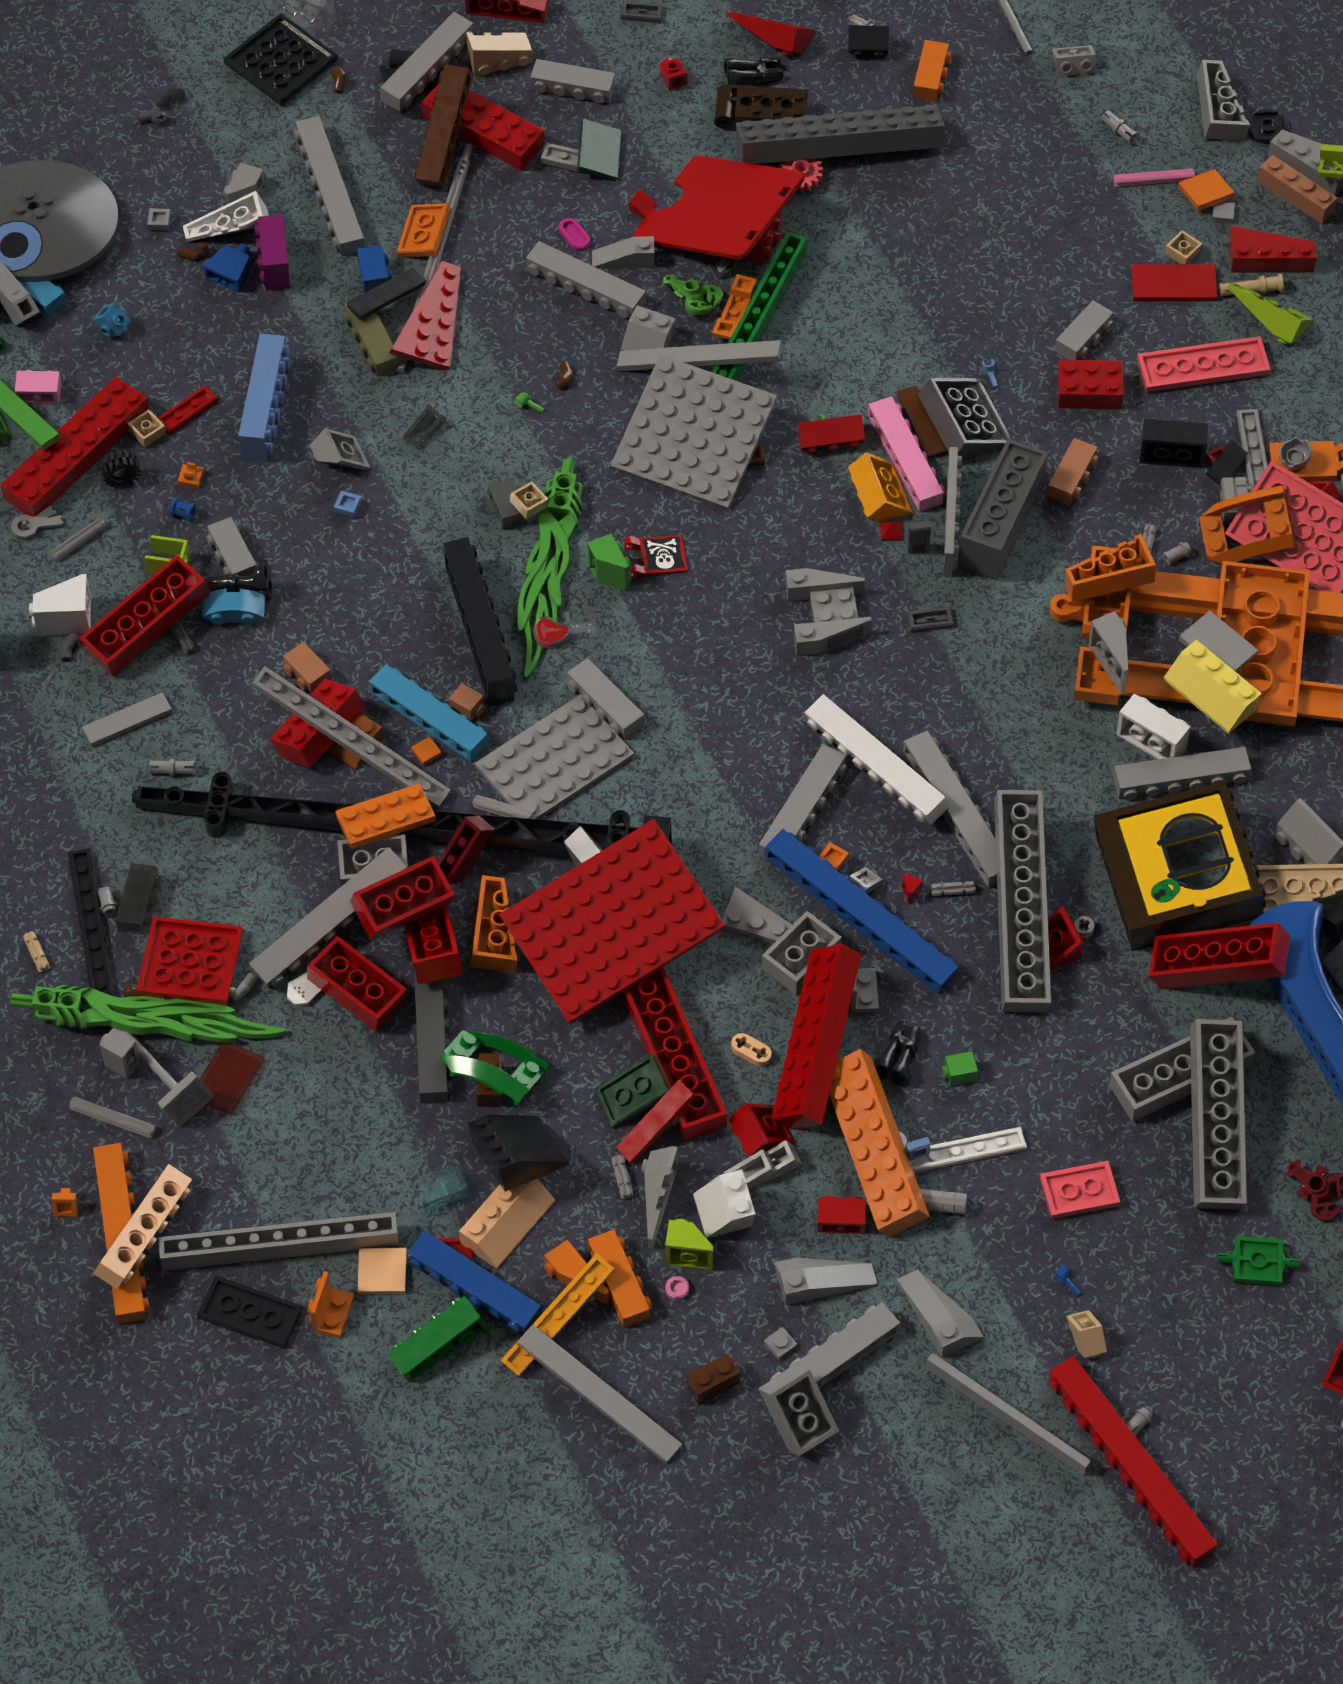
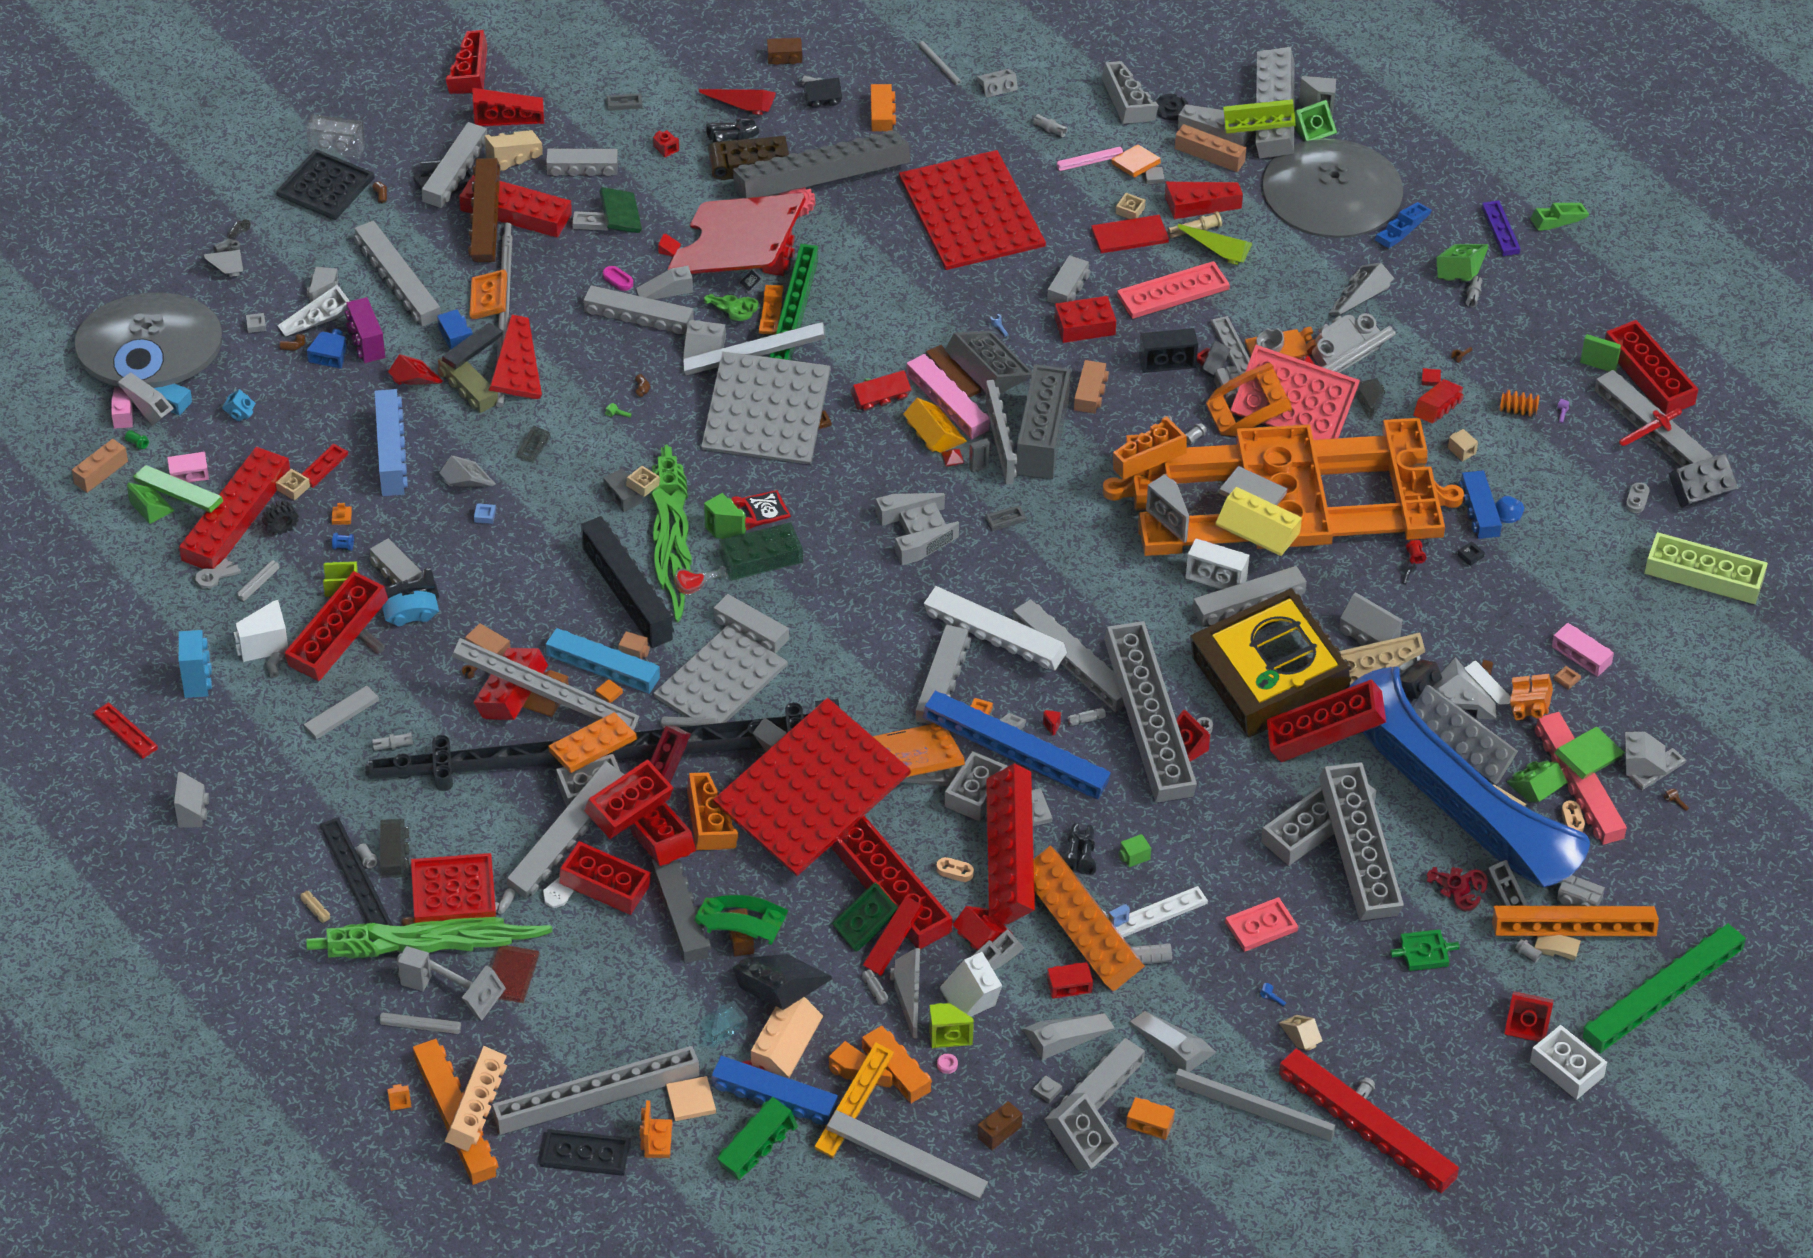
camera: 15 degrees left, 10 degrees down
none -> light grey slope [204,250,243,277]
none -> red slope [388,354,443,385]
none -> clear green brick [719,522,803,581]
none -> orange plate [873,723,965,777]
none -> red plate [899,150,1046,270]
none -> orange brick [1126,1097,1175,1140]

